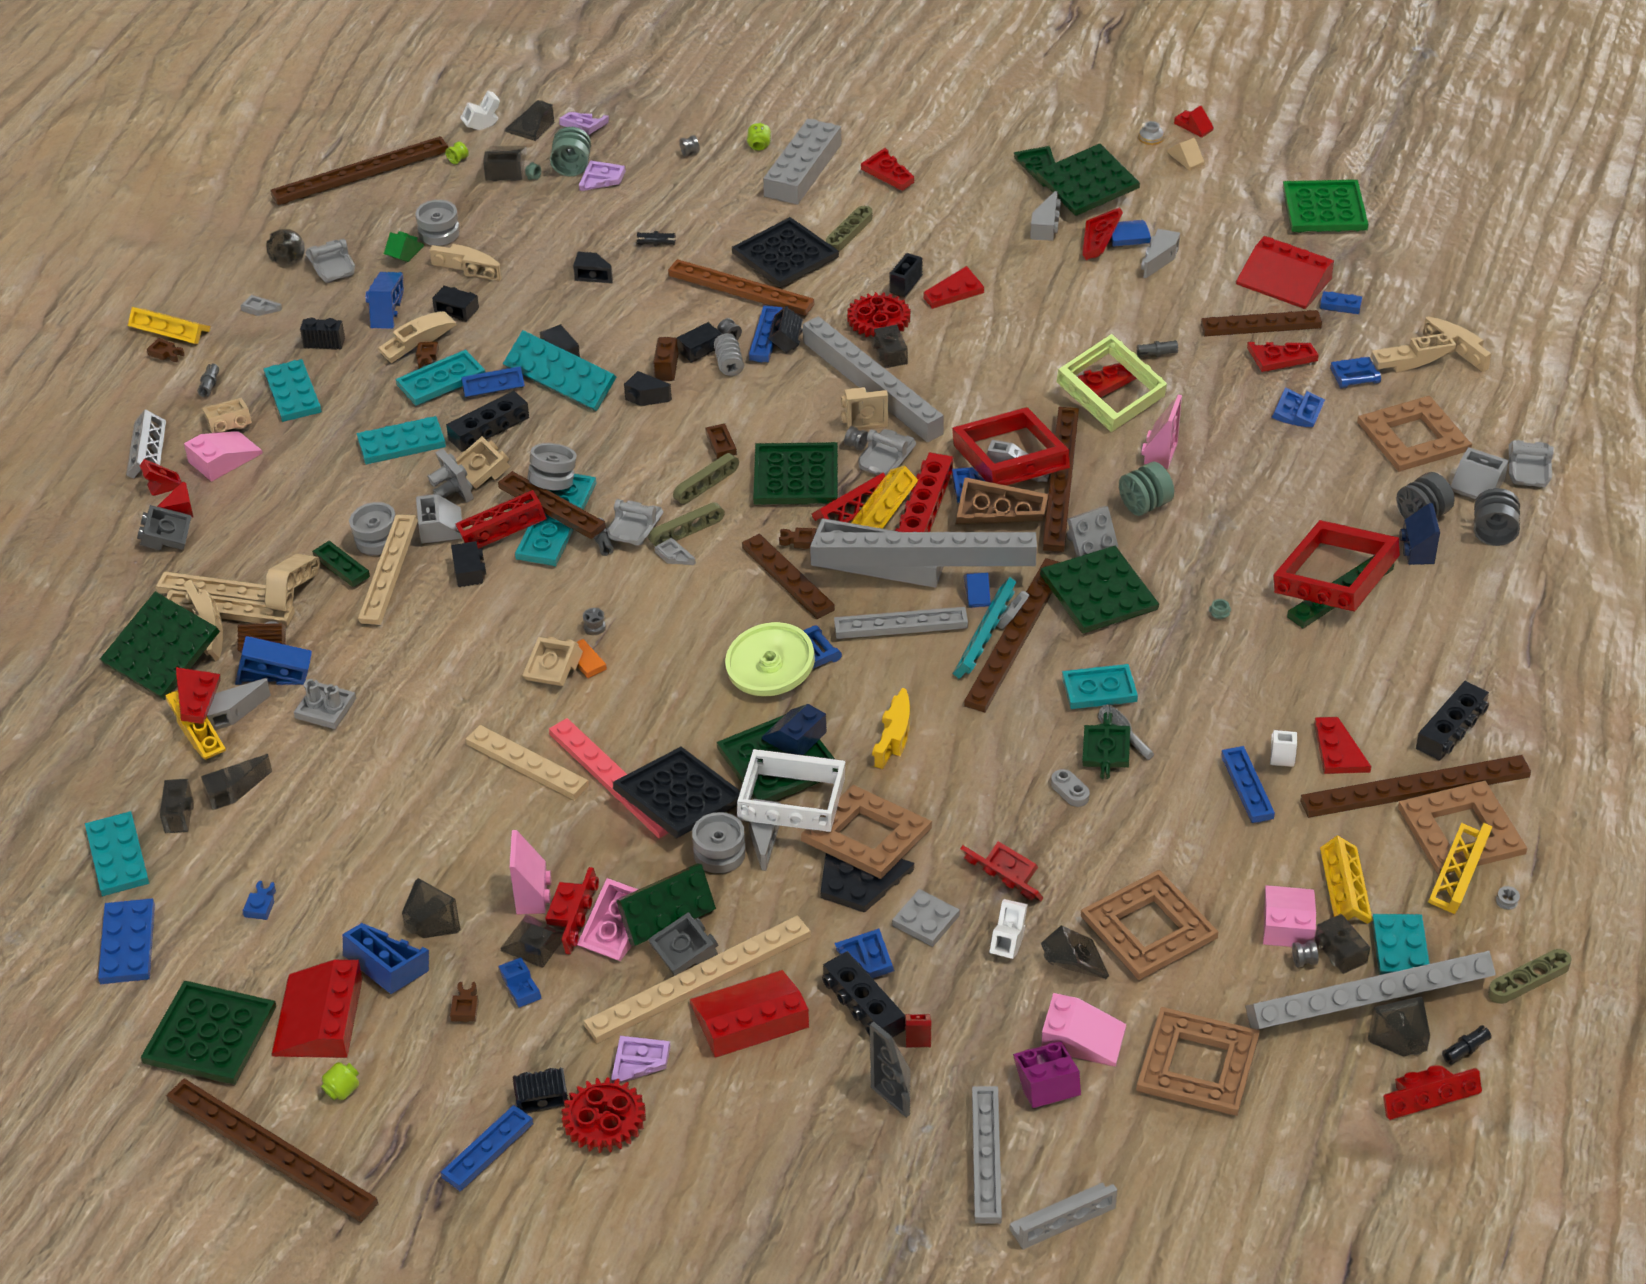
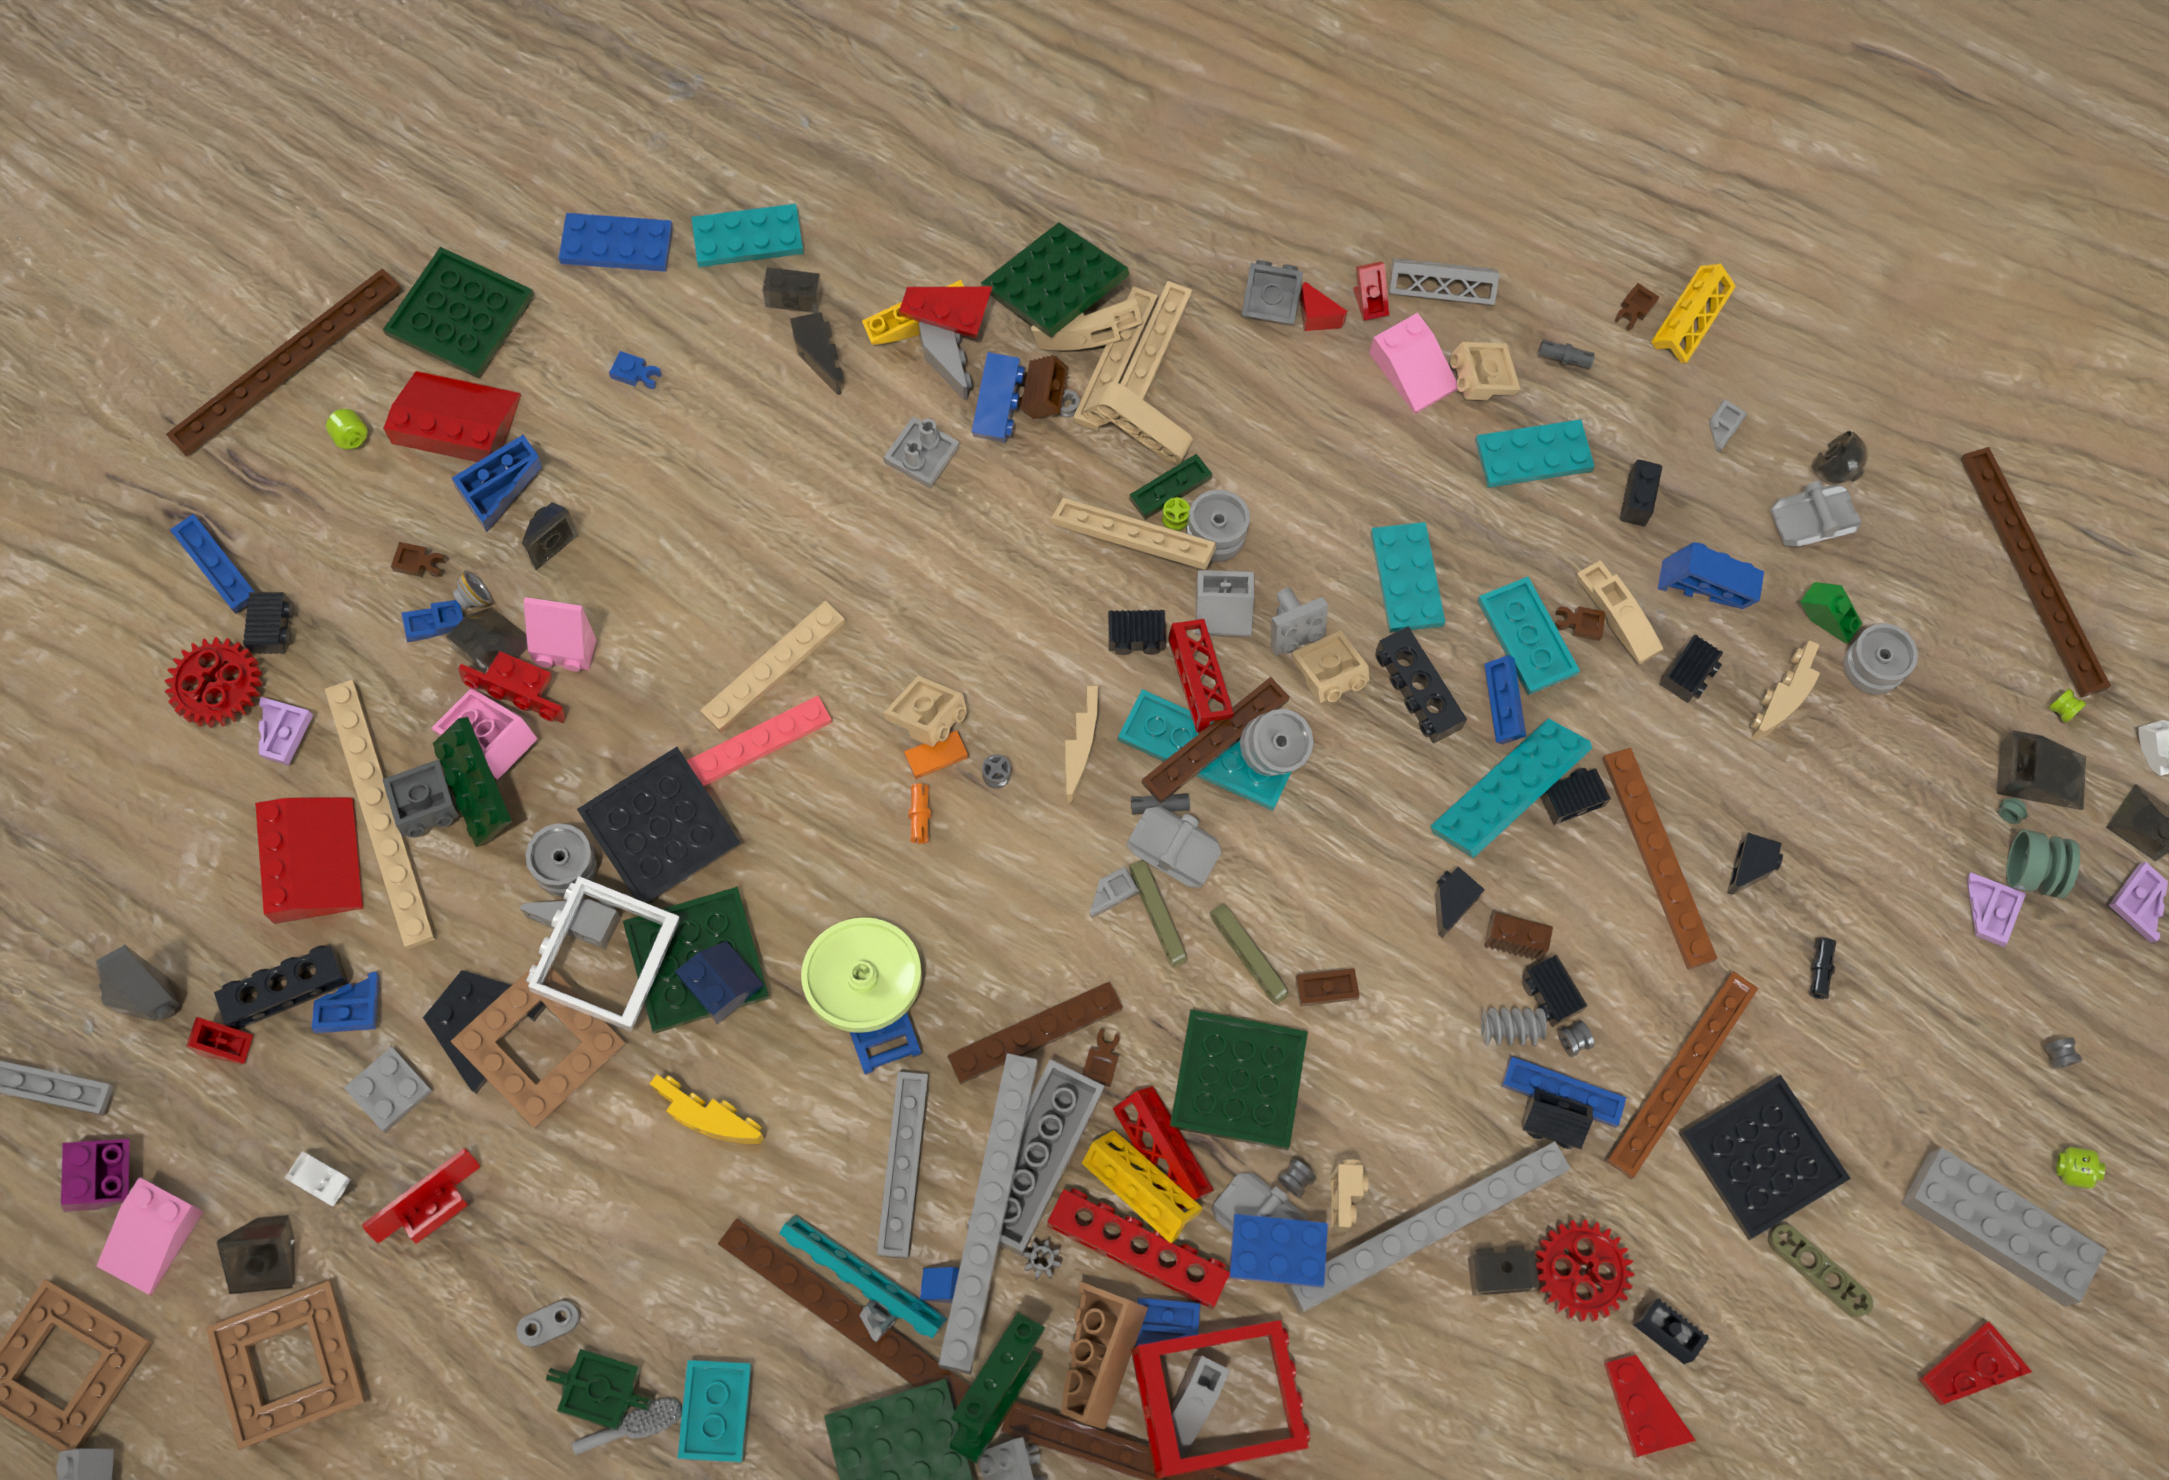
camera: 95 degrees right, 25 degrees up
none -> light grey piece [453,570,492,609]
none -> orange pin [908,783,931,844]
none -> dark green fence [950,1312,1045,1464]
none -> tan slope [1065,686,1098,804]
none -> lime wheel [1162,498,1190,531]
none -> blue plate [1229,1214,1328,1288]
none -> dark orange plate [1602,748,1718,970]

